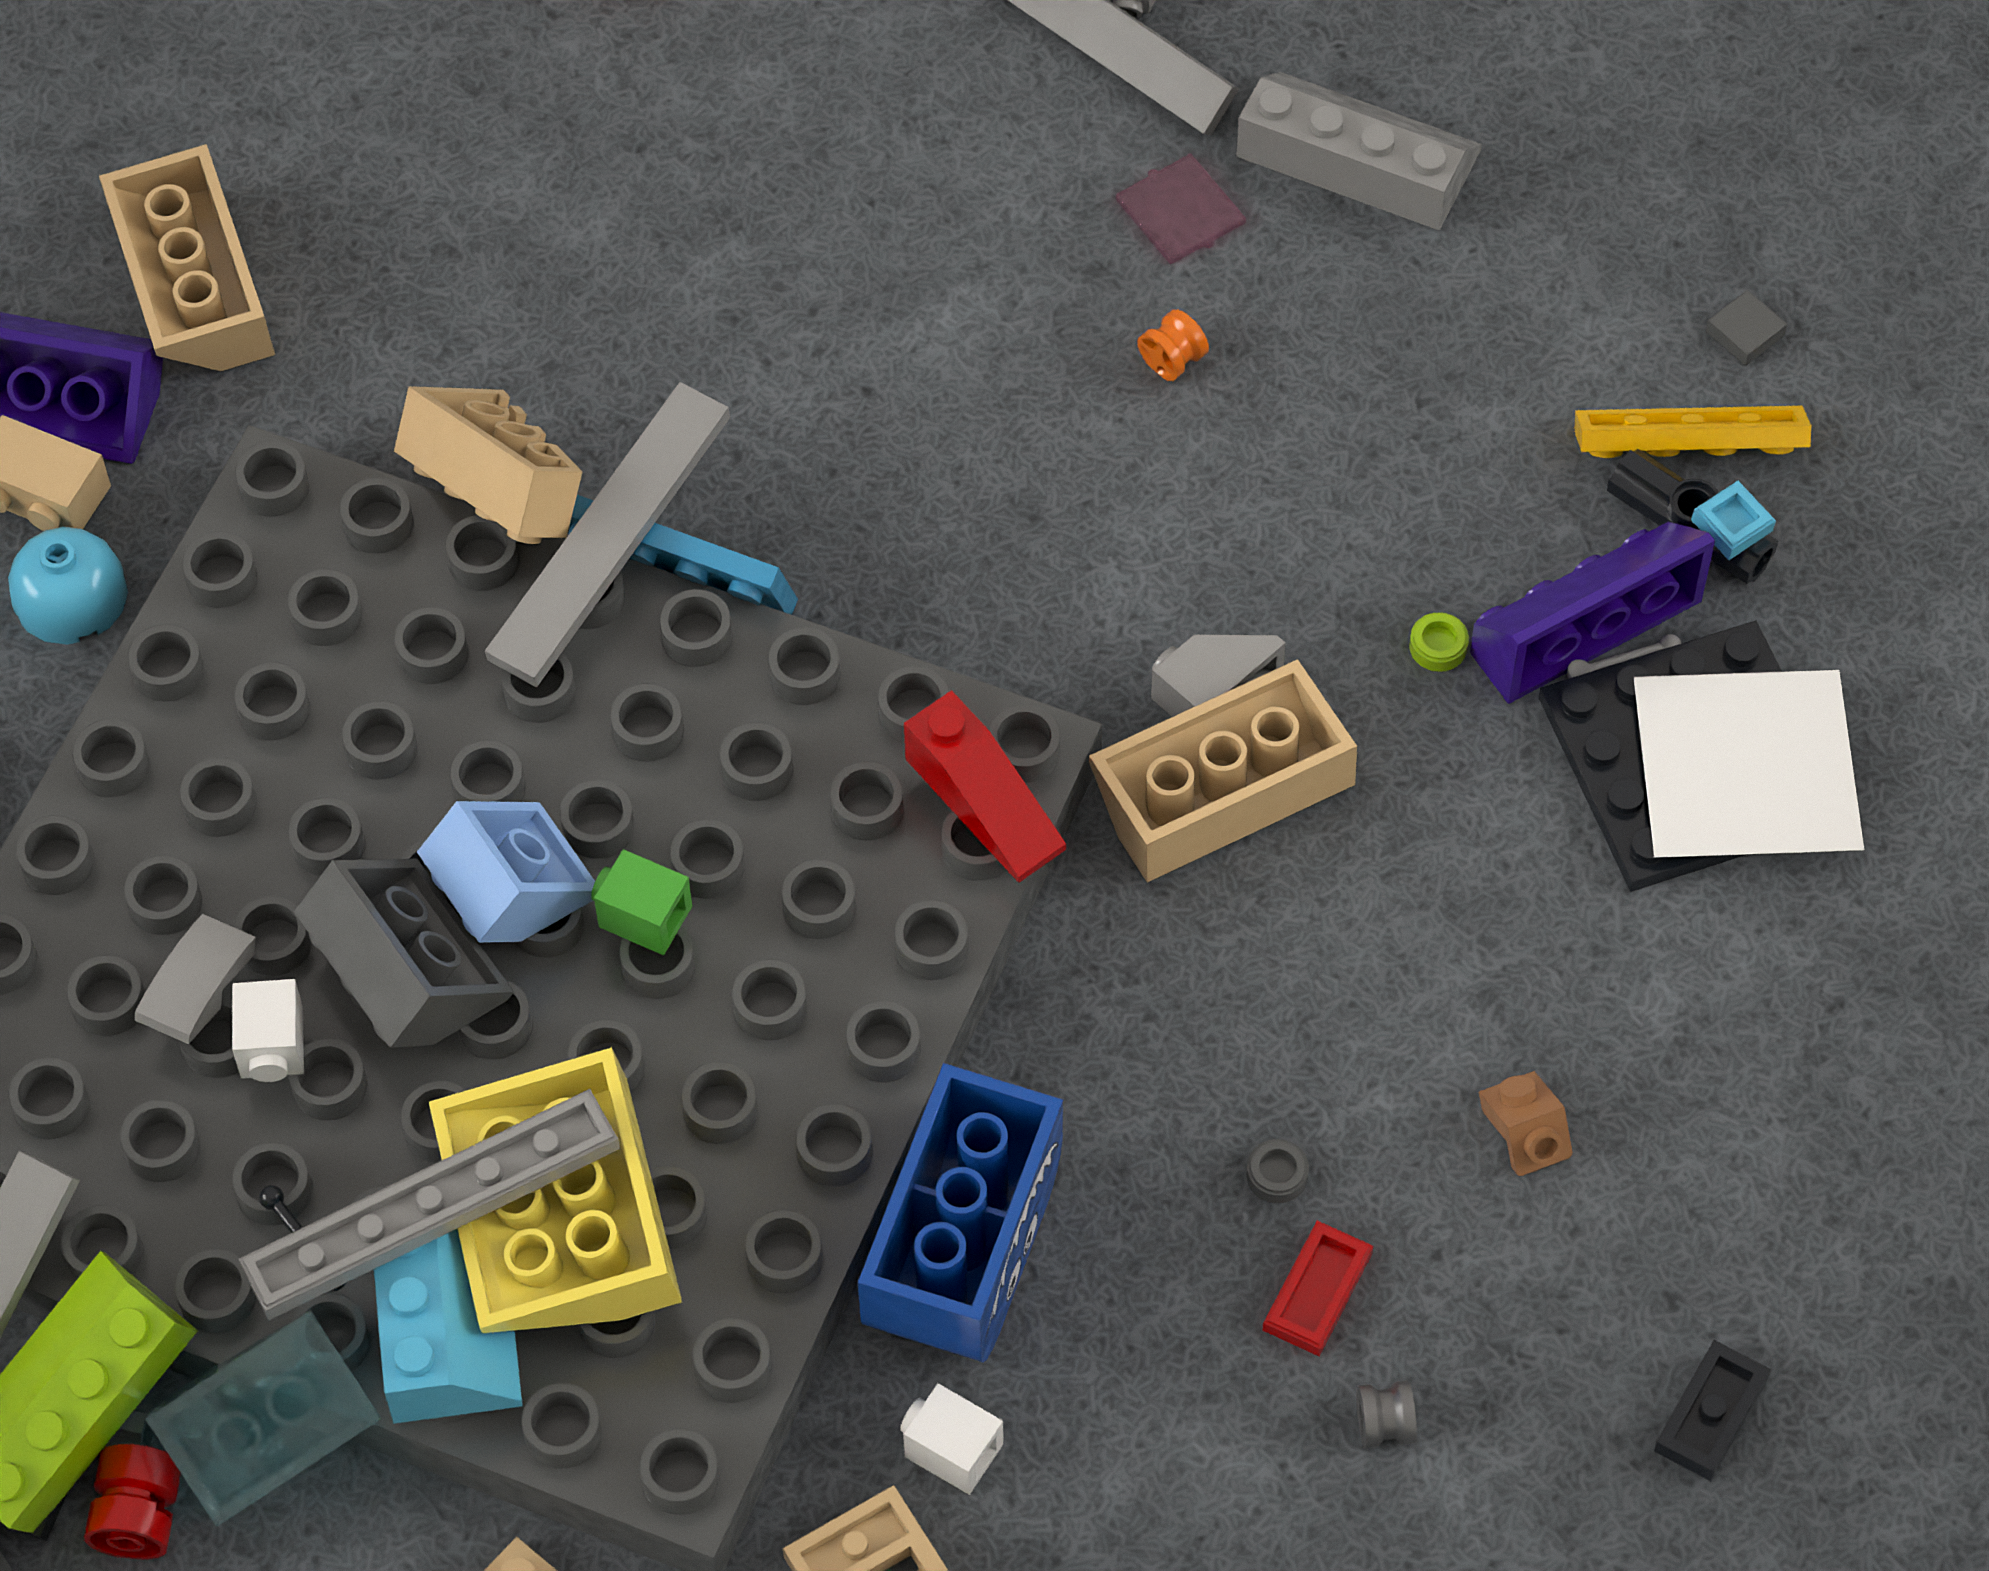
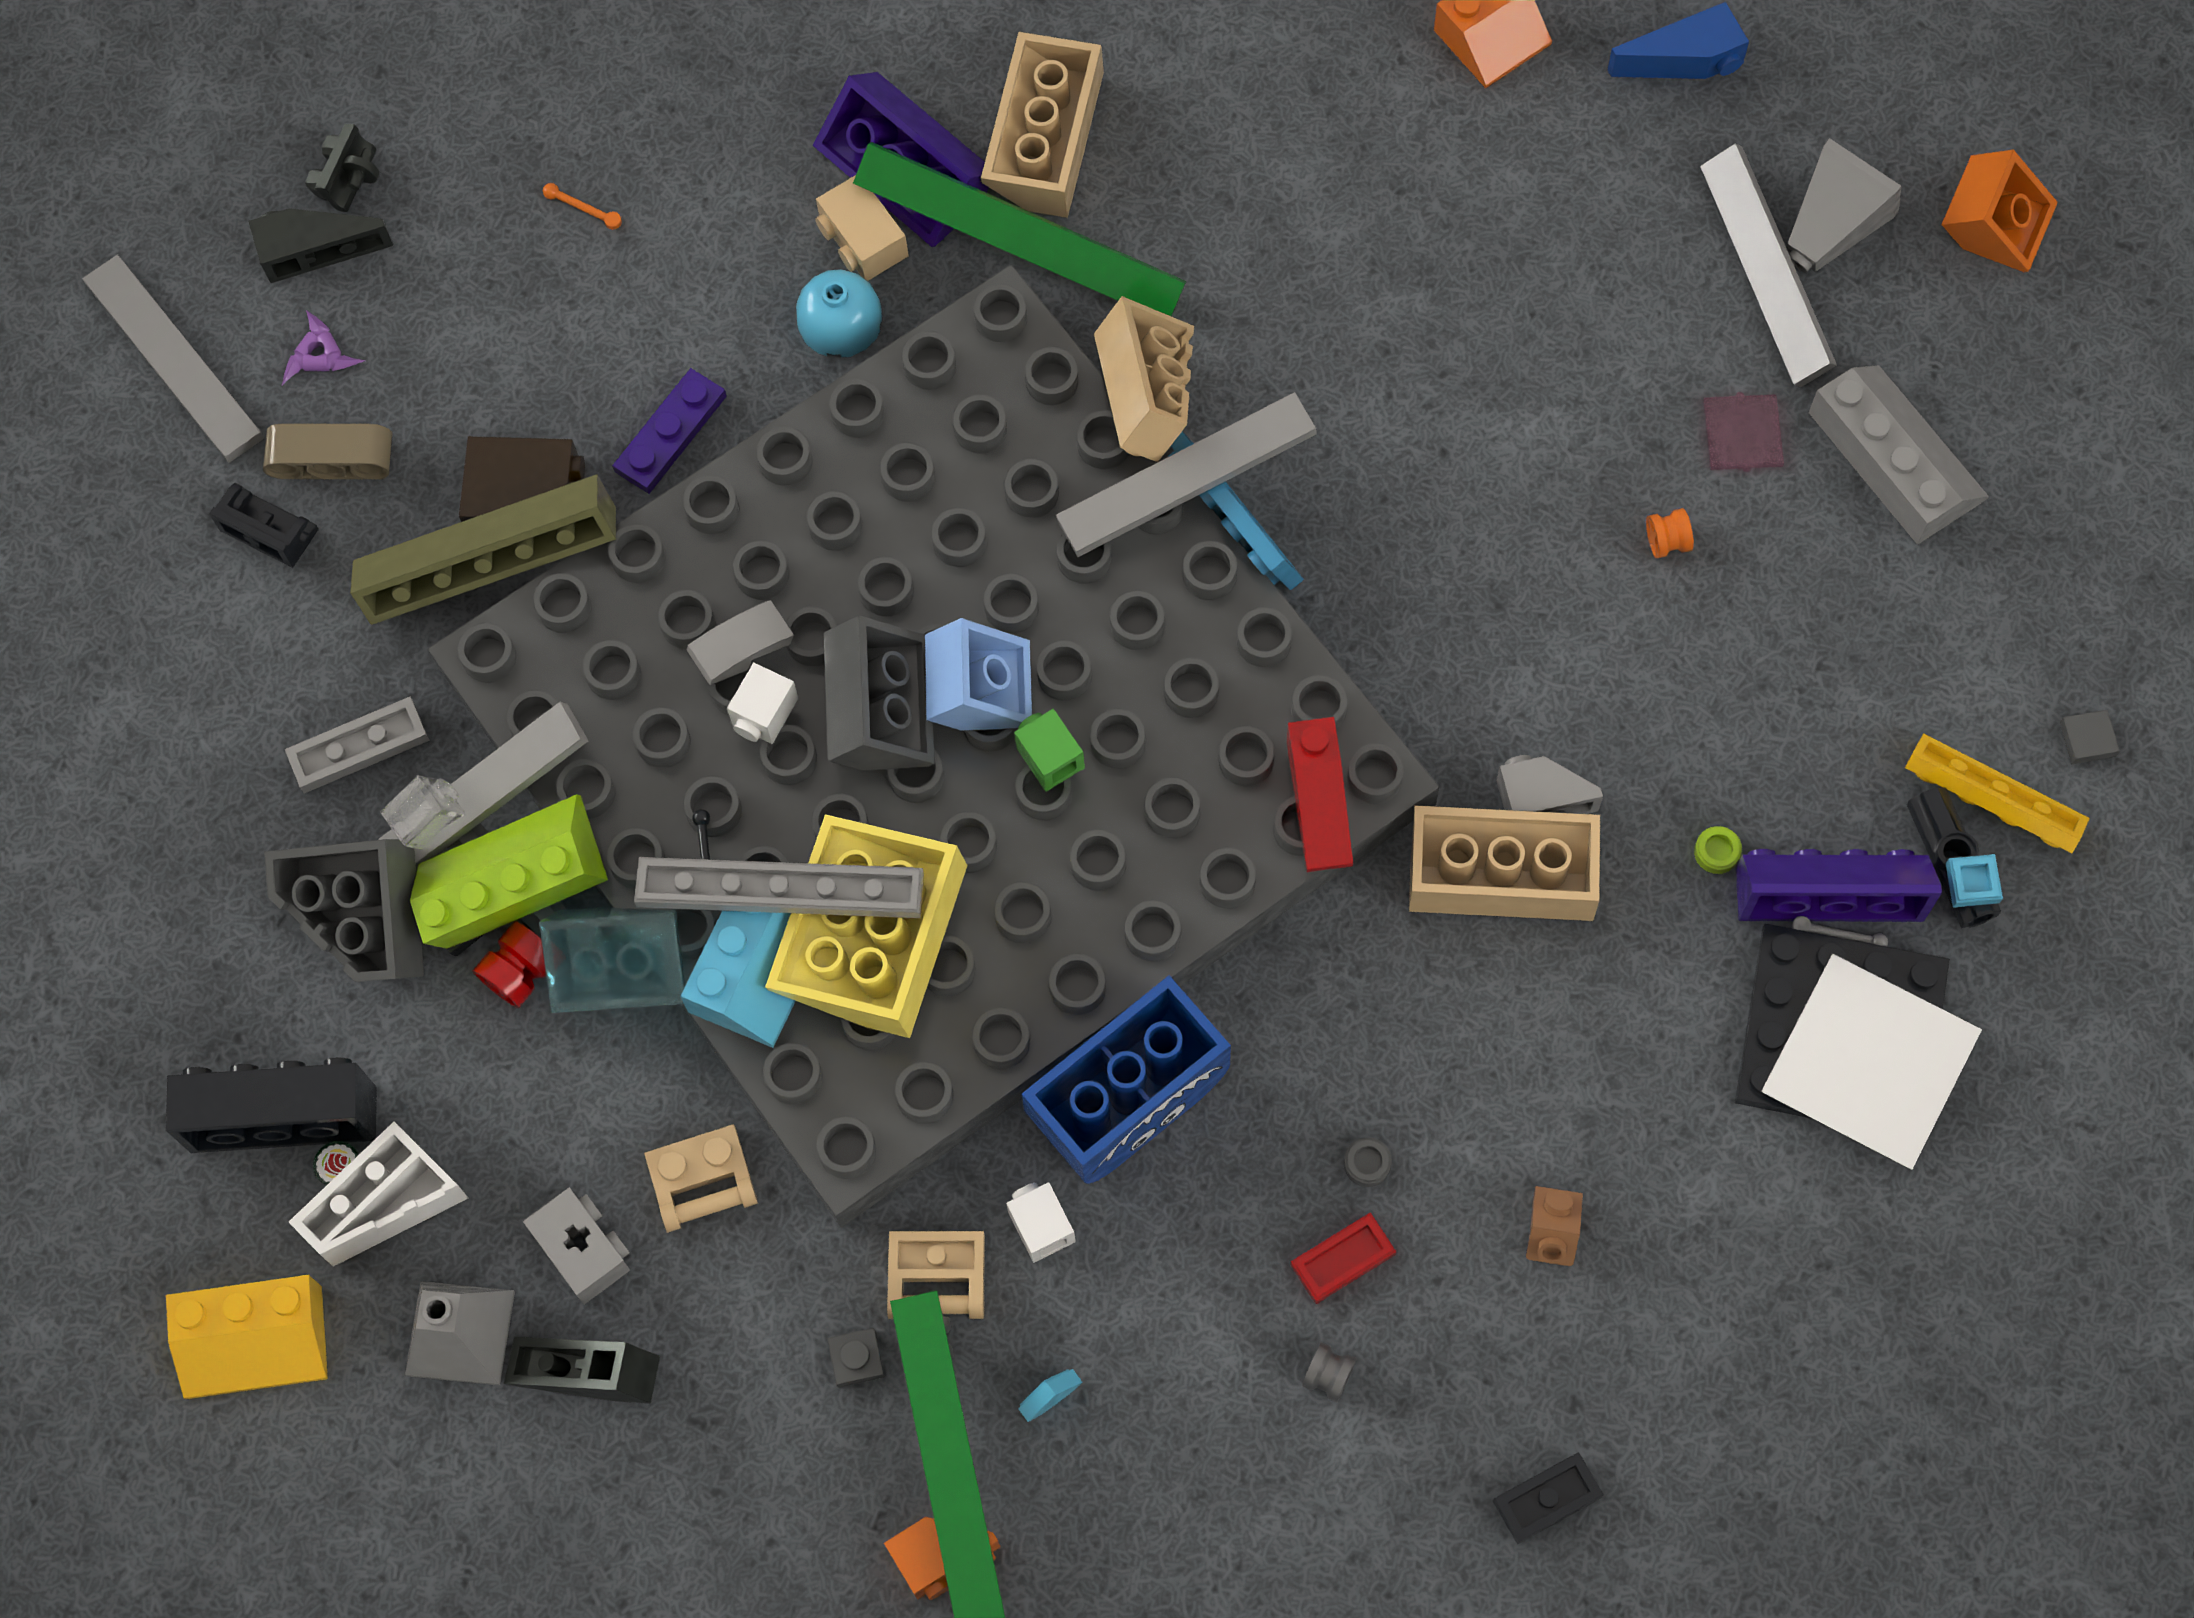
camera: 35 degrees right, 10 degrees up
none -> green tile [853,142,1187,317]

